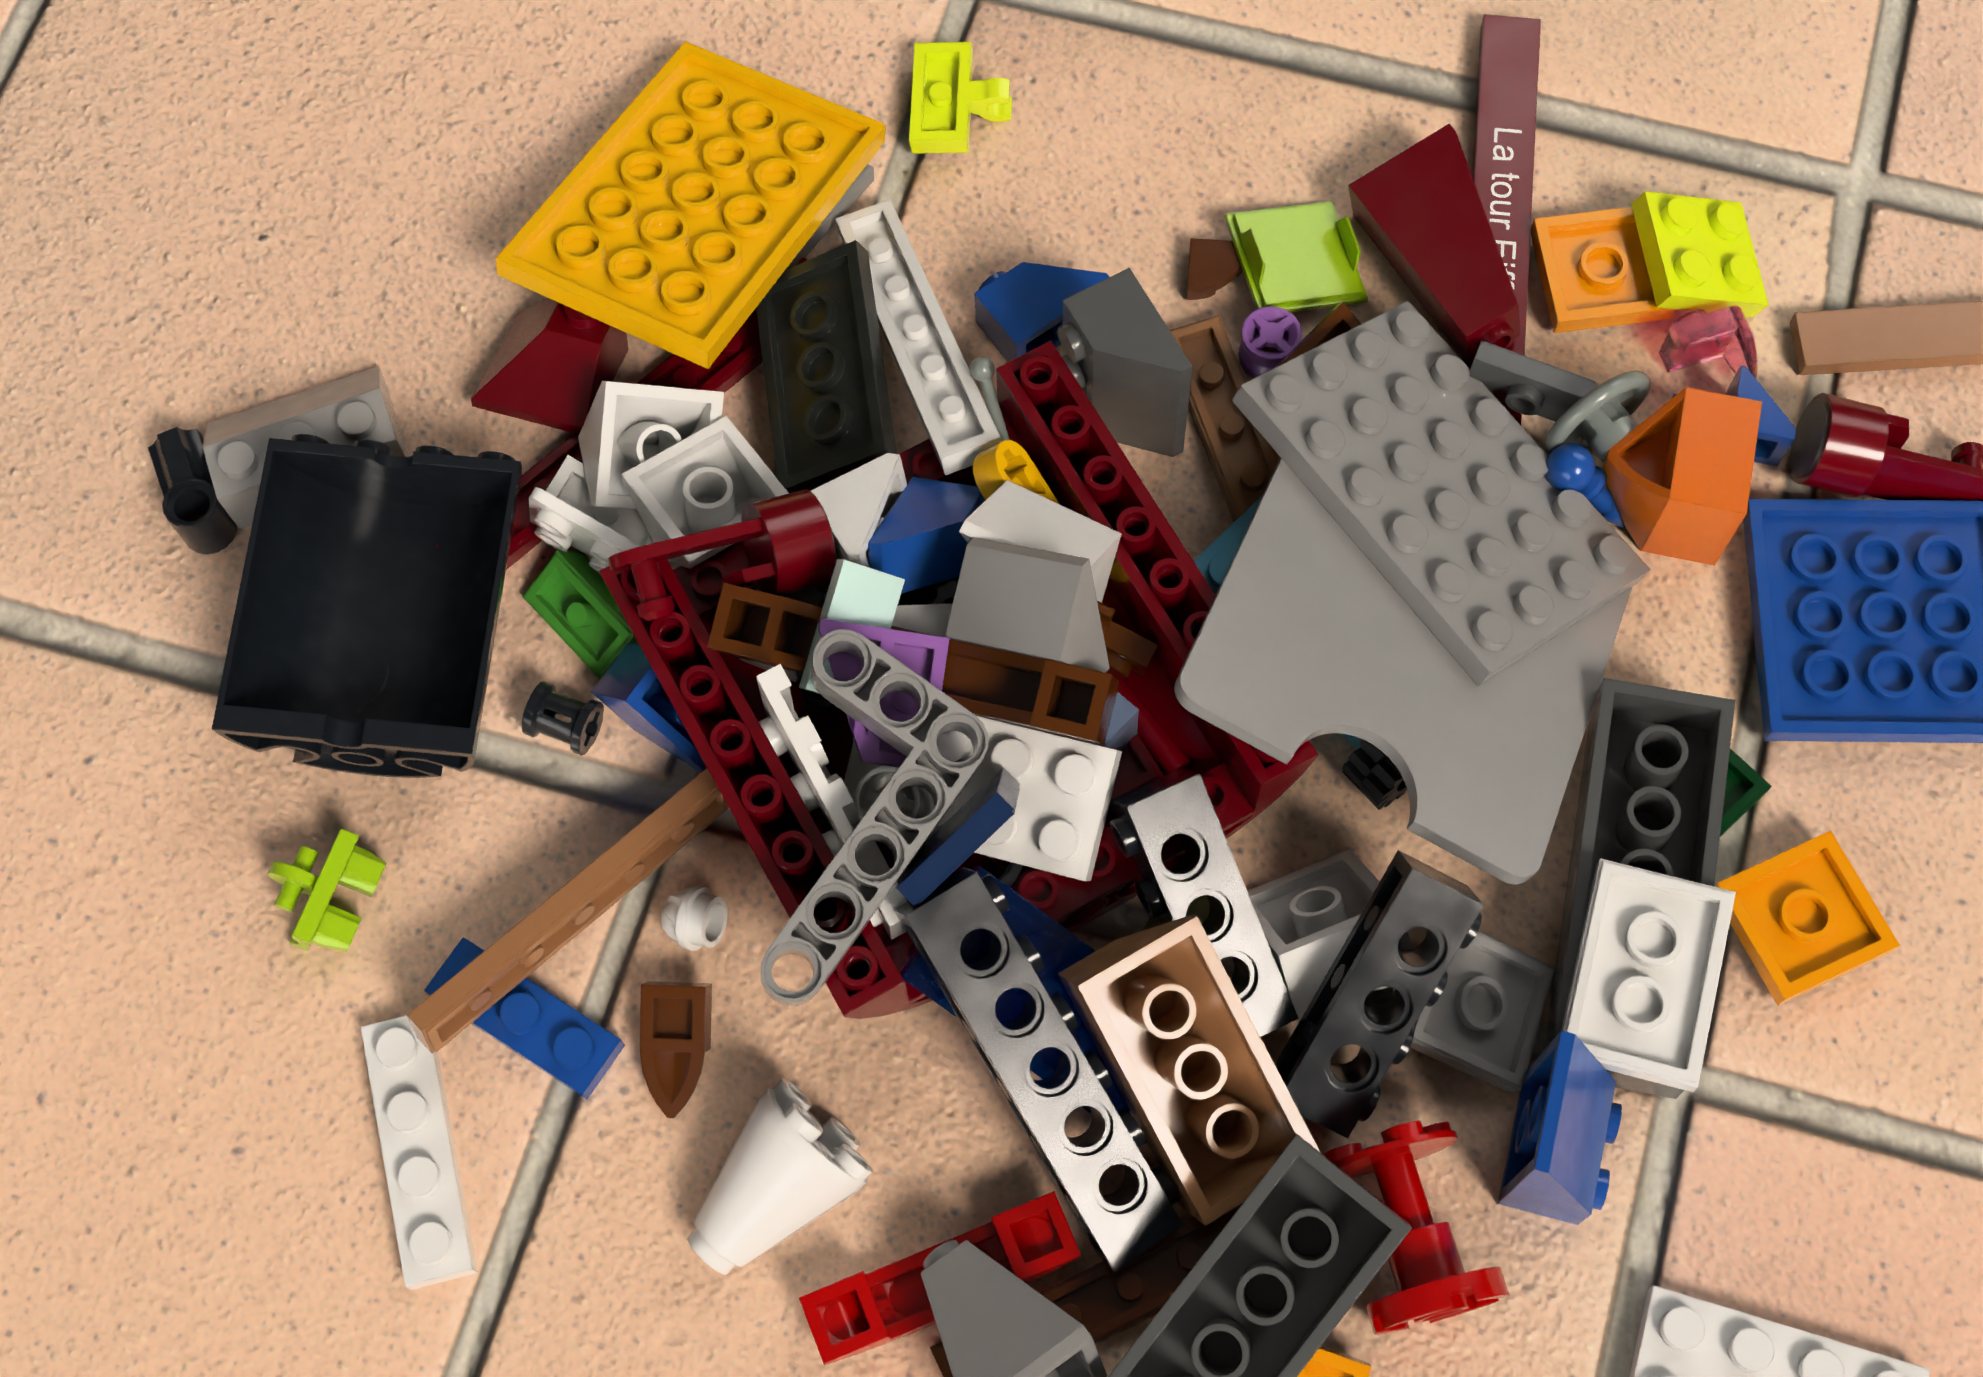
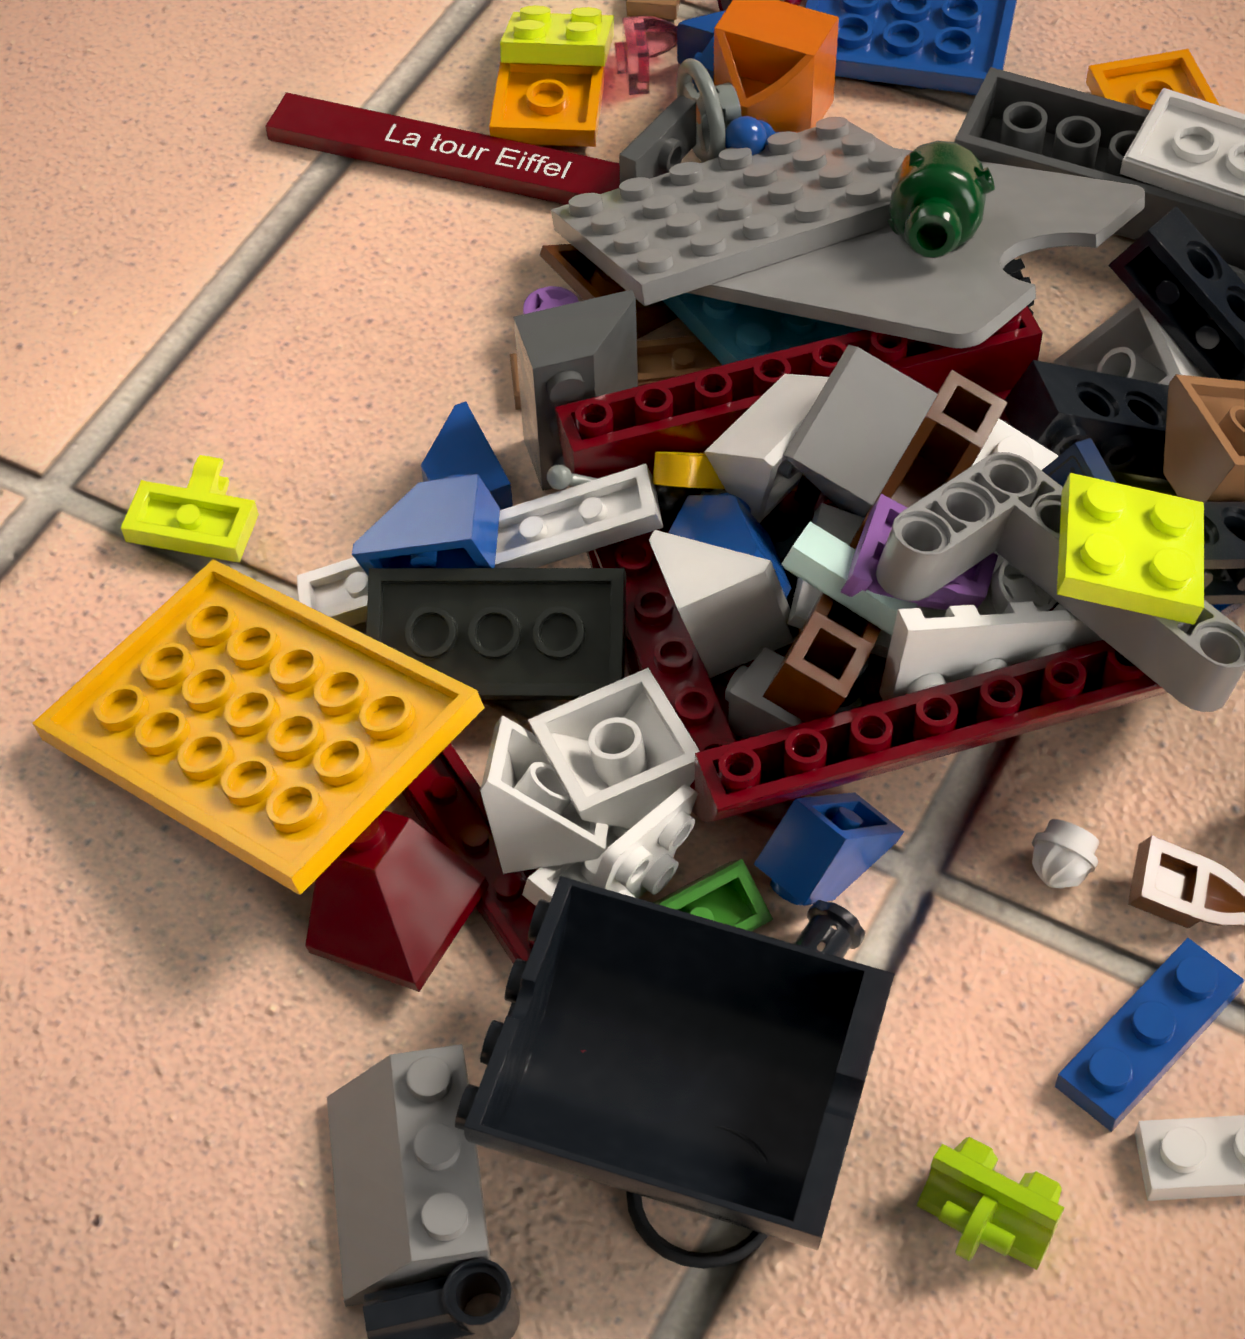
camera: 80 degrees left, 15 degrees down
medium nougat tile [407,768,729,1053] -> none
dark red piece [608,489,836,622] -> none
reddish brown tile [1186,238,1243,300] -> none
lime piece [1224,201,1368,312] -> none
dark red slope [1348,124,1521,366] -> none
none -> slope [352,474,500,576]
none -> dark green piece [887,141,995,259]
none -> neon yellow plate [1057,473,1204,625]

